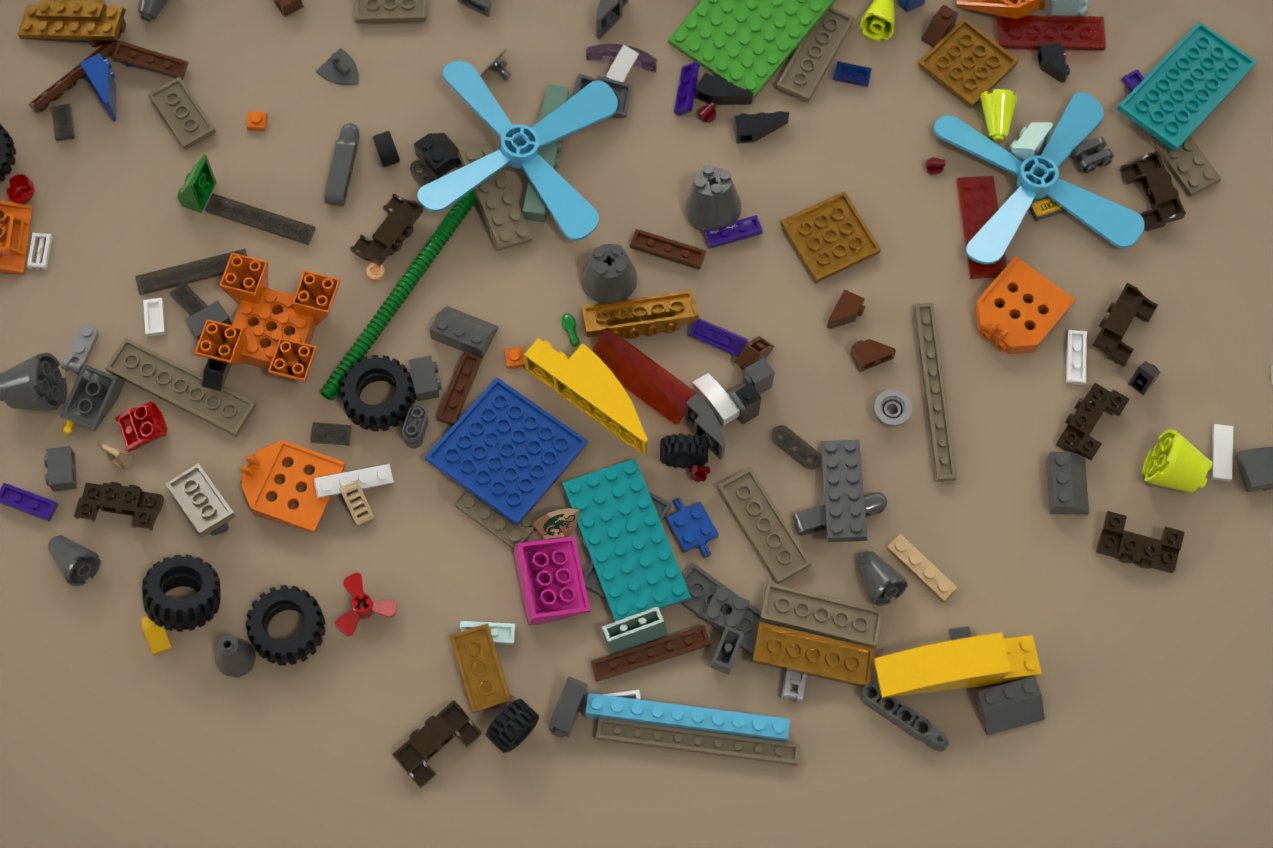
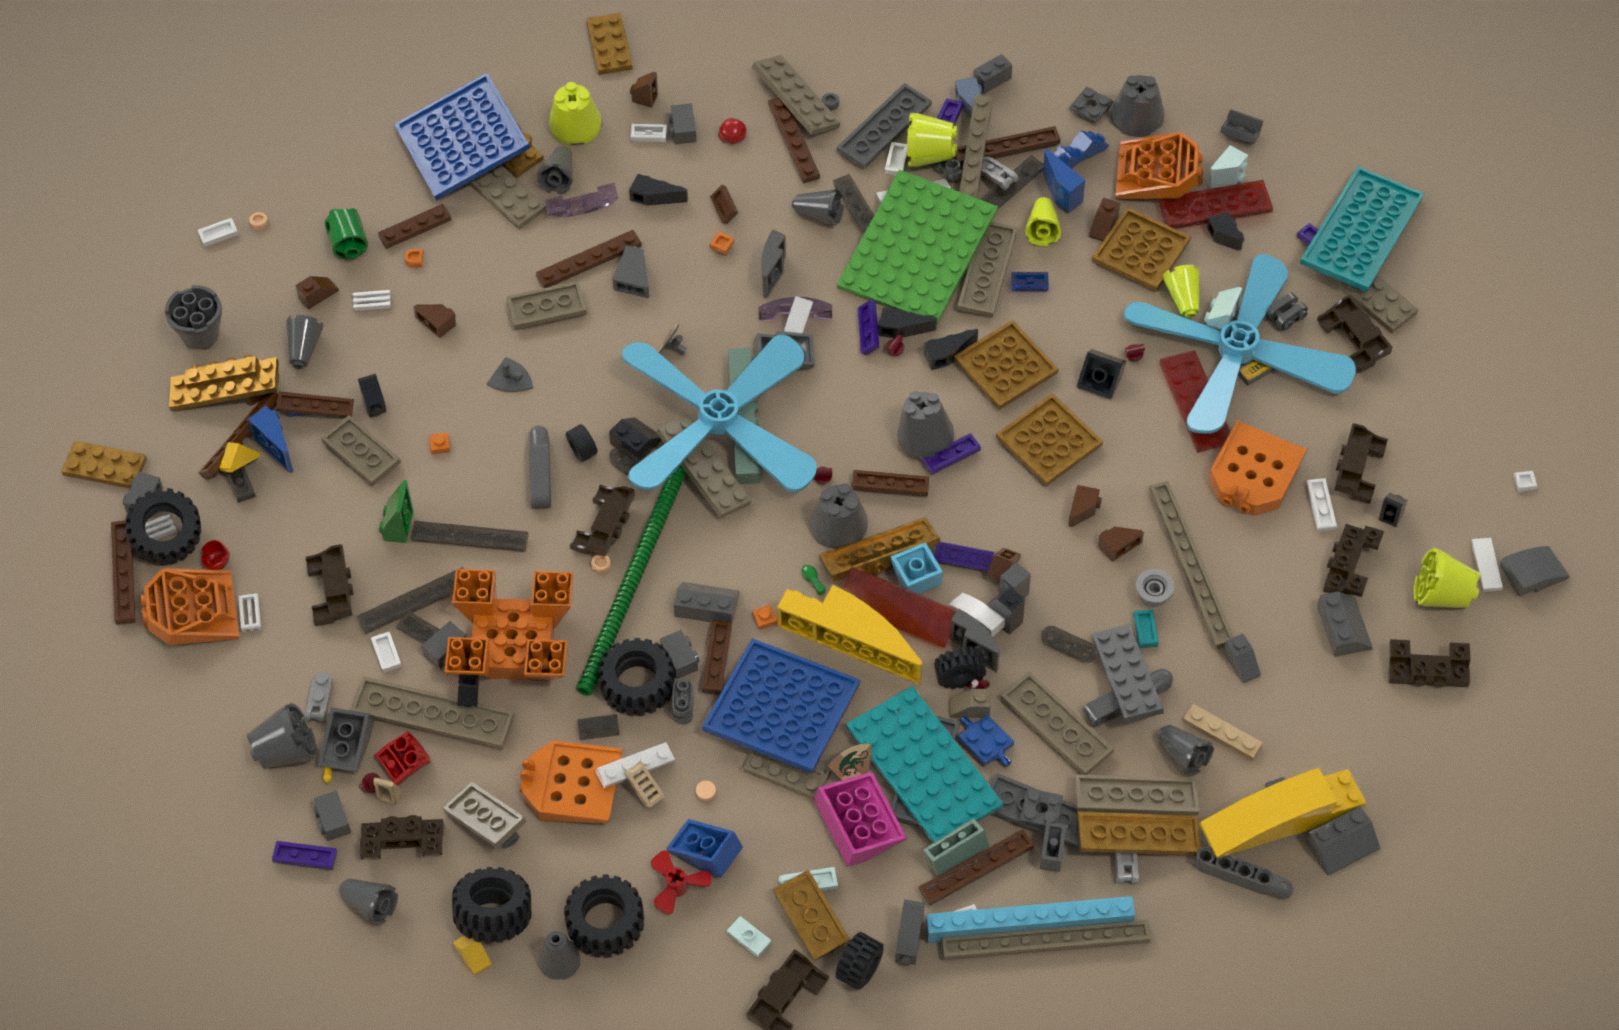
camera: 10 degrees left, 10 degrees down
none -> yellow slope [220,442,261,472]
none -> dark brown bracket [306,544,354,626]
none -> black slope [358,373,387,417]
none -> dark red plate [359,772,381,793]
none -> blue slope [666,819,743,878]
none -> light nougat tile [696,781,716,802]
none -> light aqua plate [727,916,772,958]
none -> dark red plate [814,467,833,484]
none -> medium azure slope [891,542,943,599]
none -> dark tan slope [950,689,991,718]
none -> pearl gold plate [954,320,1059,410]
none -> black slope [1076,349,1127,399]
none -> teal tile [1133,610,1159,648]
none -> dark grey slope [1224,634,1261,683]

